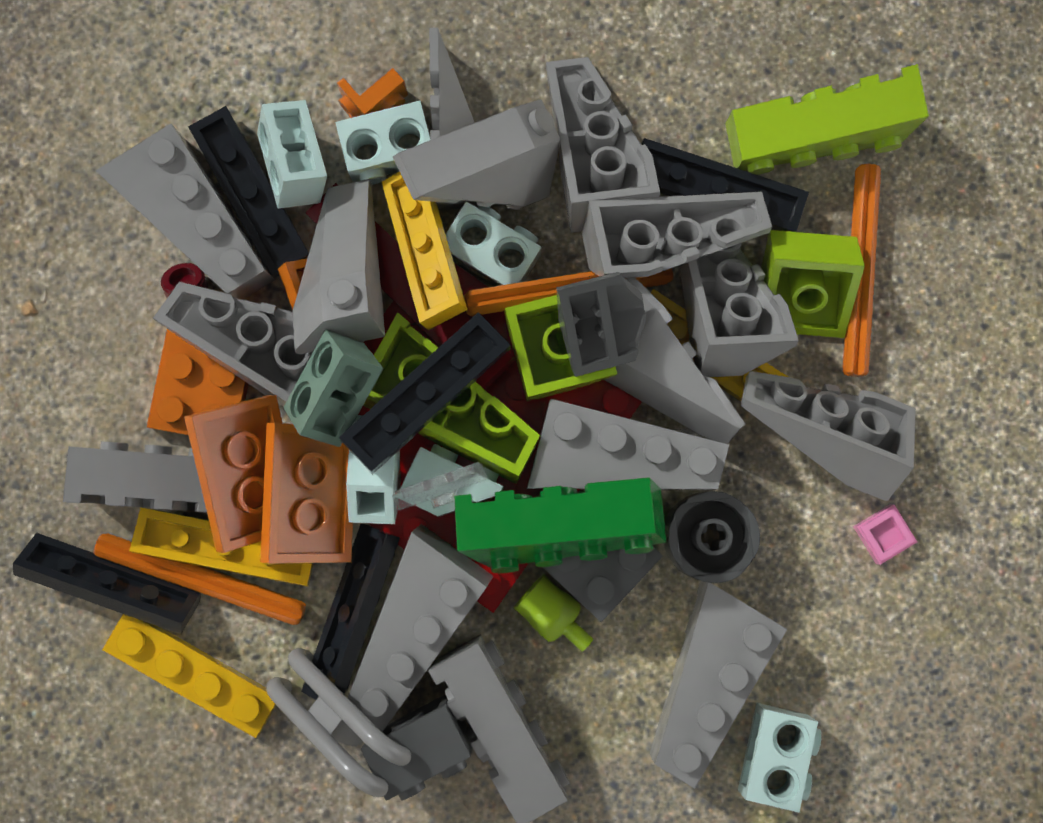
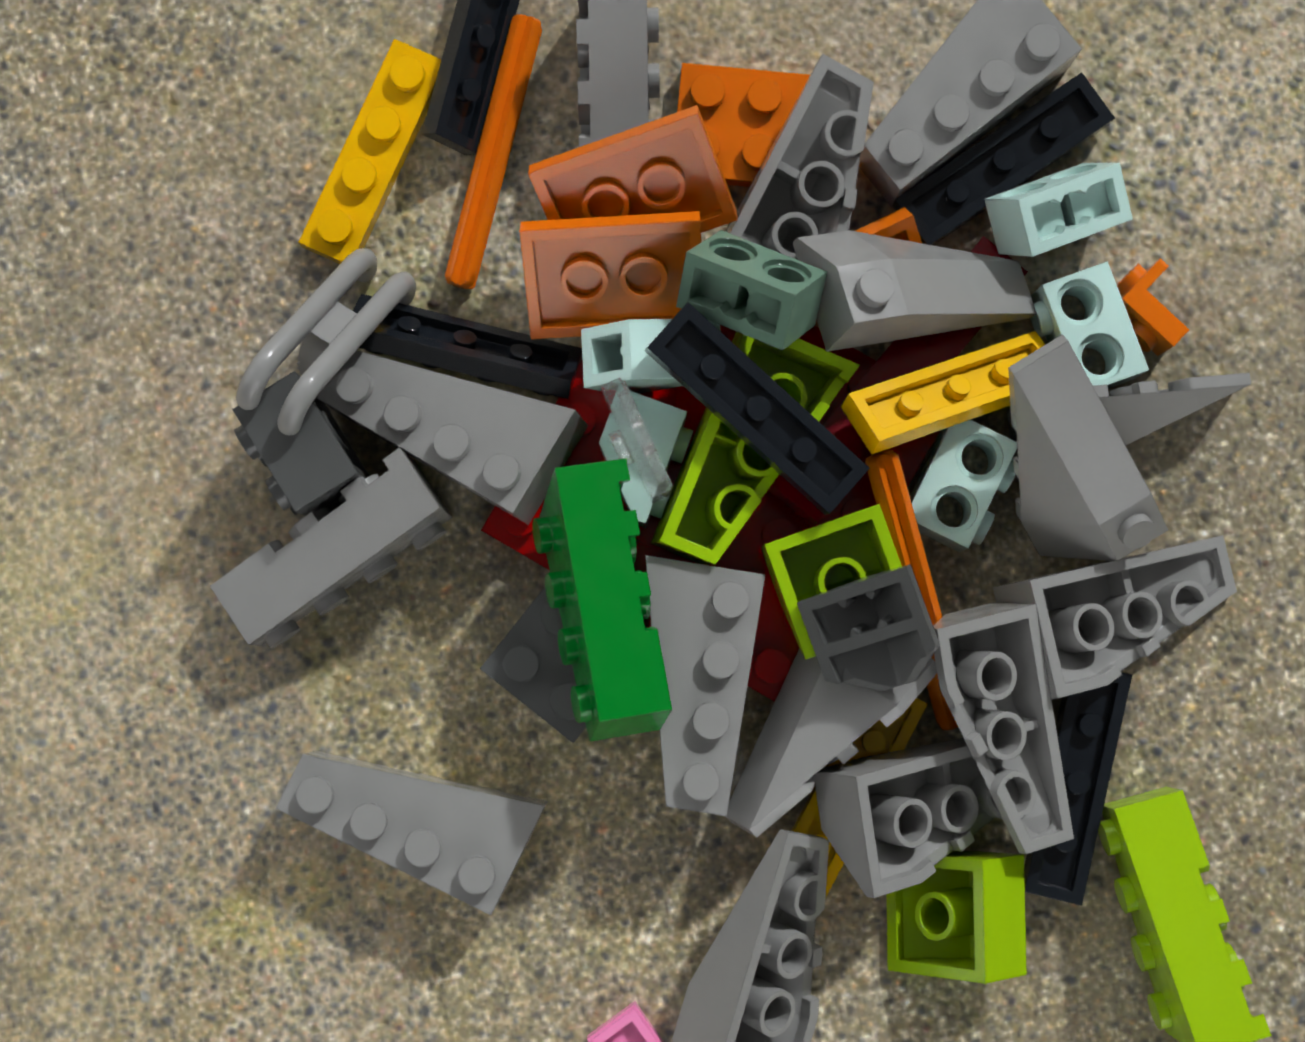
camera: 85 degrees right, 0 degrees up
yellow plate [129,507,314,587] -> none
dark red tile [161,263,208,298] -> none
lime piece [513,574,593,652] -> none
dark grey brick [663,491,760,583] -> none
light aqua brick [738,703,821,813] -> none
orange axle [843,164,881,377] -> none

